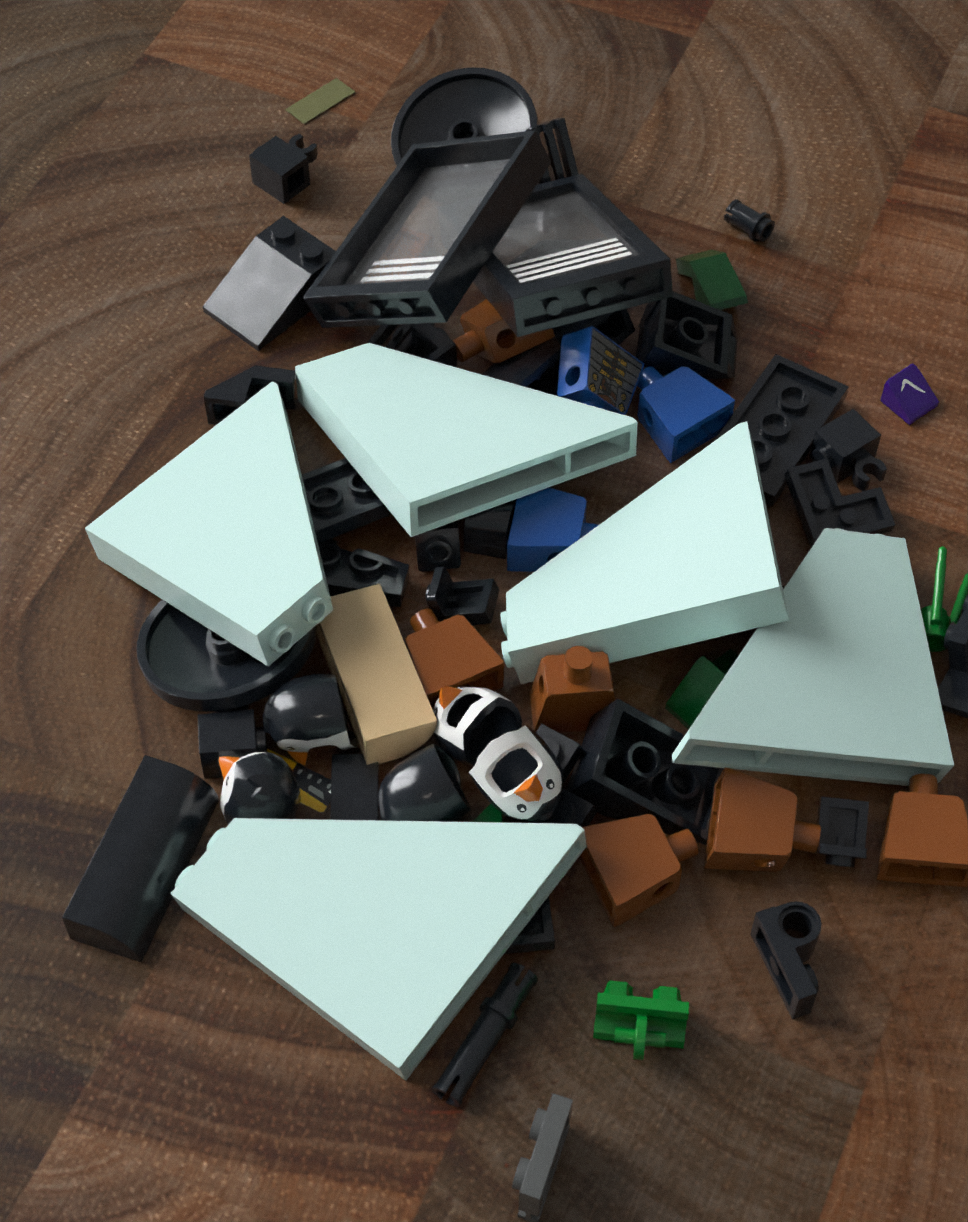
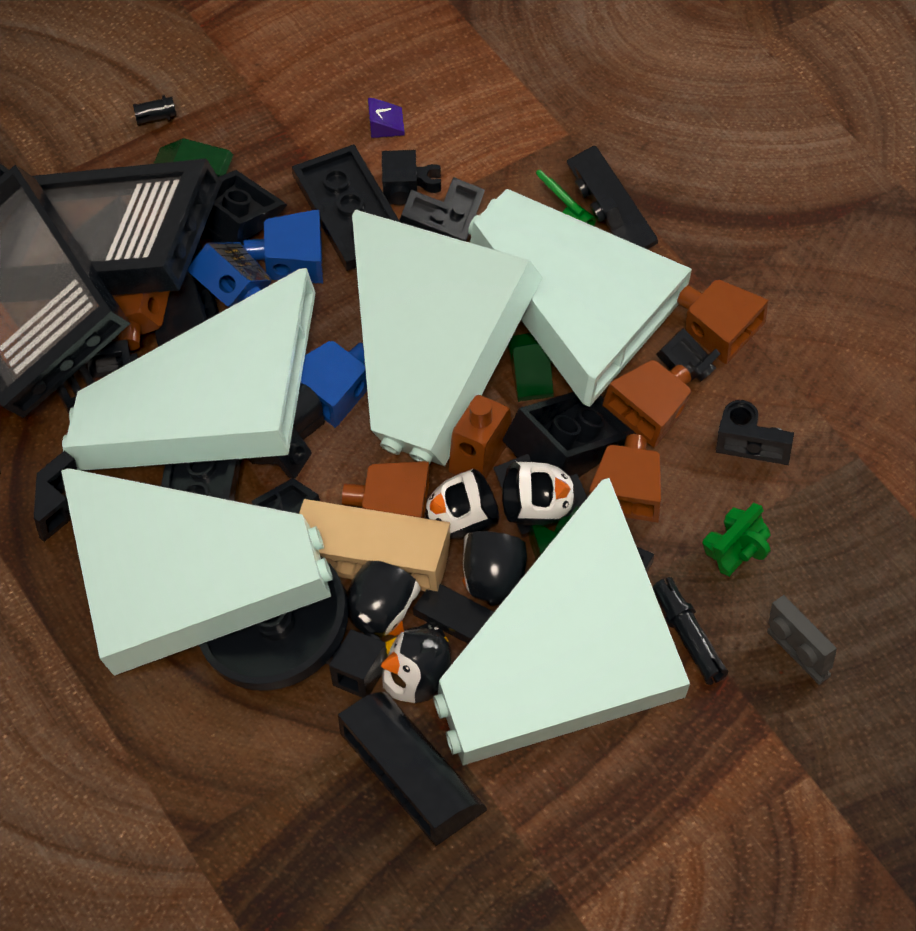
camera: 55 degrees left, 0 degrees up
black bracket [426,567,500,625] -> none

